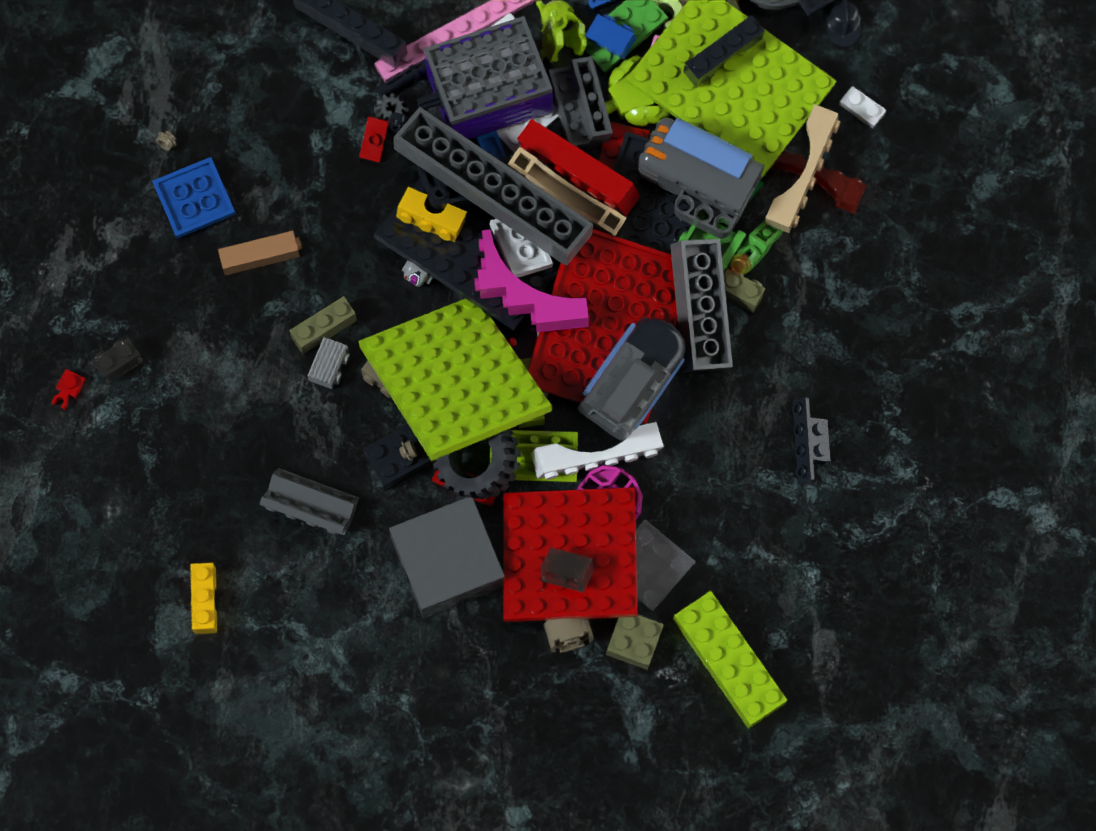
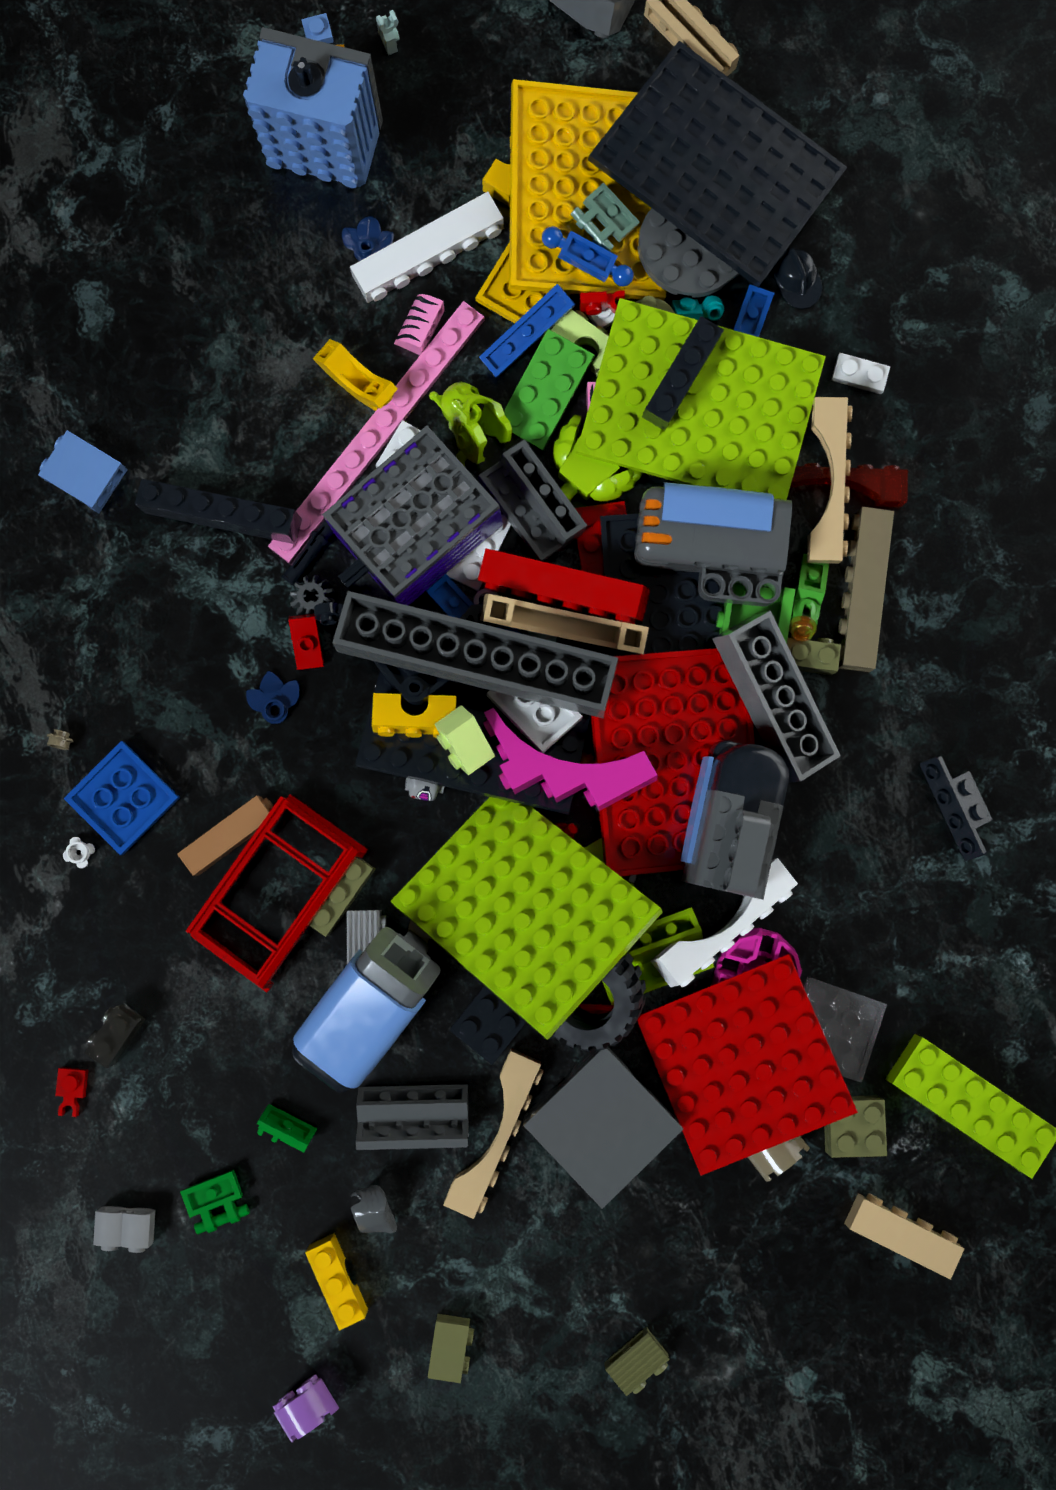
camera: 20 degrees left, 10 degrees up
dark tan plate [399,440,418,461] -> none
clear smoke brick [541,547,593,593] -> none
blue brick [585,14,637,59] -> none
none -> white plate [63,837,95,868]
none -> light grey brick [93,1206,155,1253]
none -> green plate [180,1169,250,1235]
none -> red piece [186,794,368,993]
none -> dark blue plate [246,671,300,724]
none -> green plate [257,1104,317,1153]
none -> medium lavender brick [273,1374,339,1443]
none -> medium blue piece [292,927,441,1093]
none -> dark grey hair [351,1185,397,1233]
none -> olive brick [428,1314,474,1383]
none -> yellowish green brick [434,706,495,775]
none -> tan arch [443,1048,544,1219]
none -> olive brick [604,1327,670,1396]
none -> teal plate [671,295,724,321]
none -> blue plate [733,285,774,337]
none -> dark tan brick [838,507,894,672]
none -> tan brick [844,1193,964,1280]

